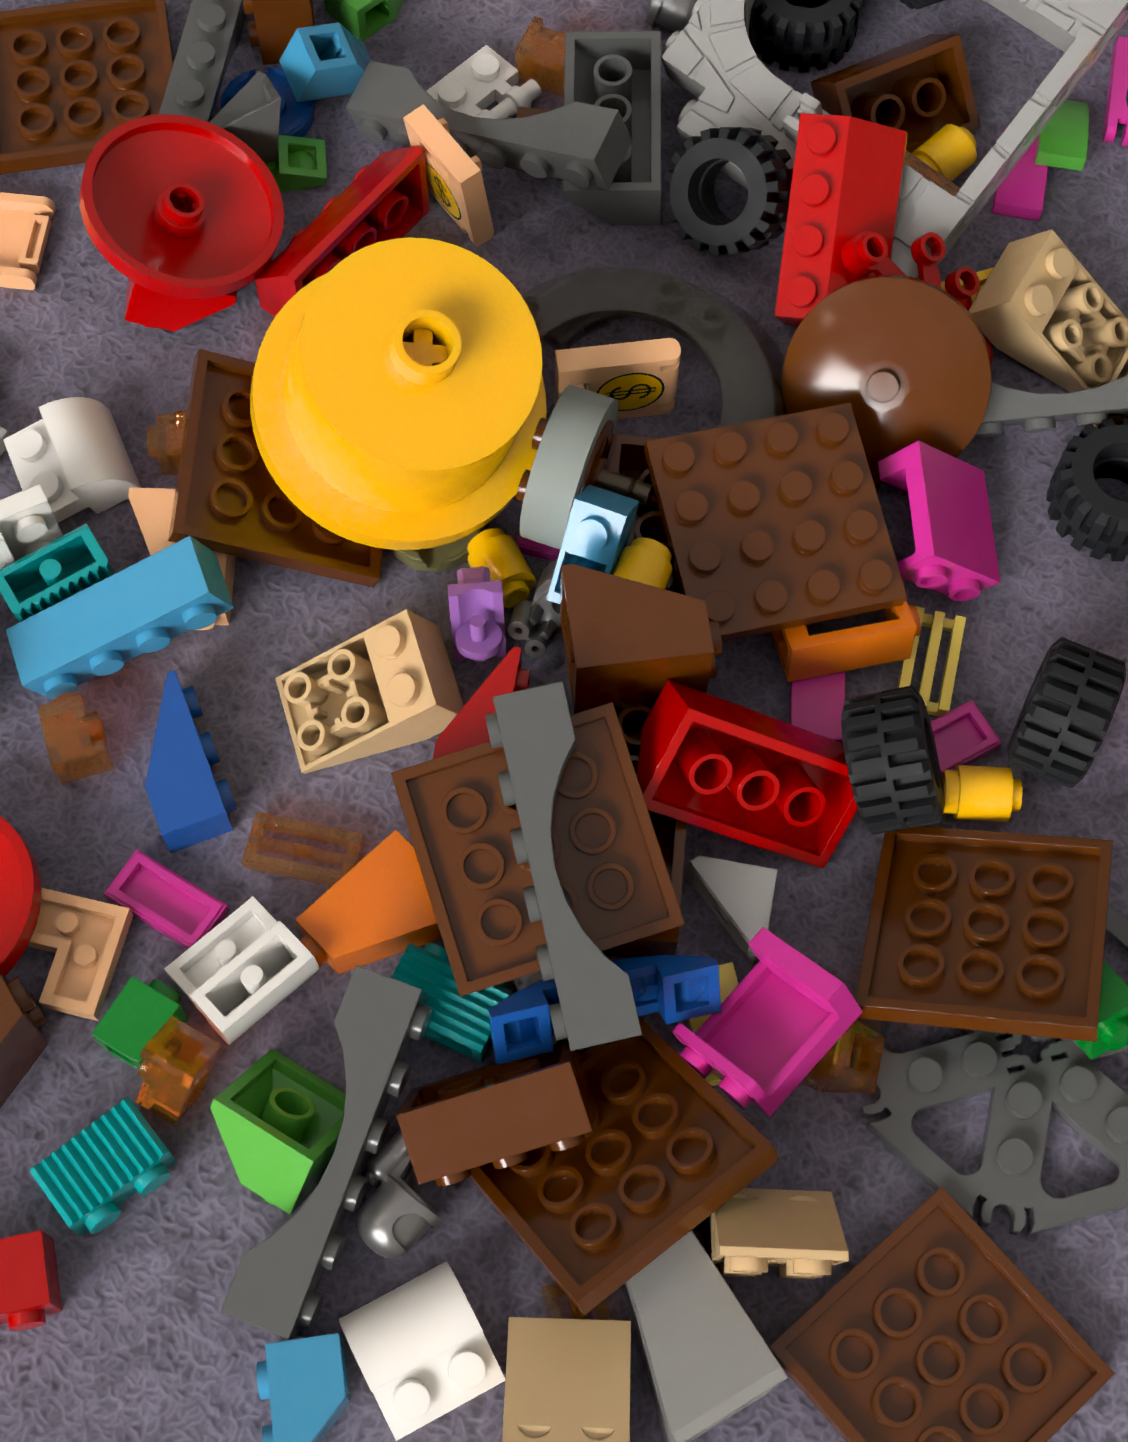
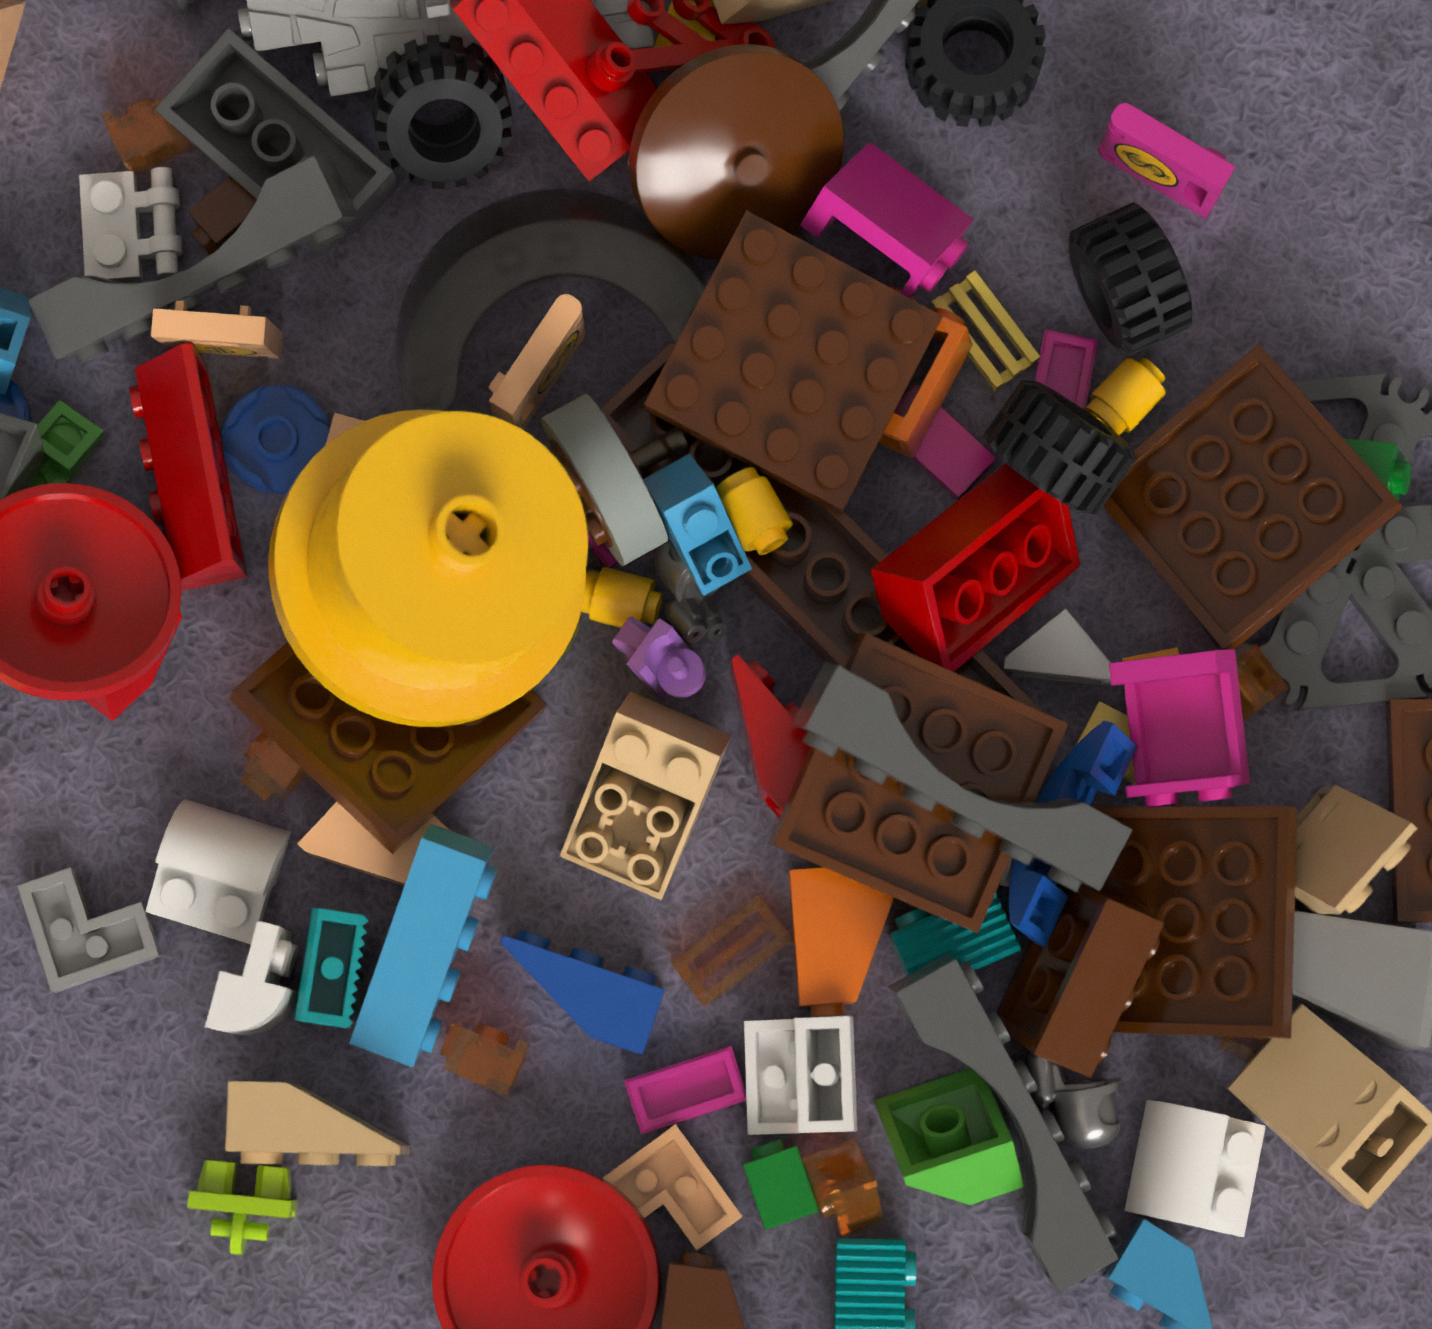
camera: 50 degrees left, 15 degrees up
reddish brown slope [560,564,722,714] -> none

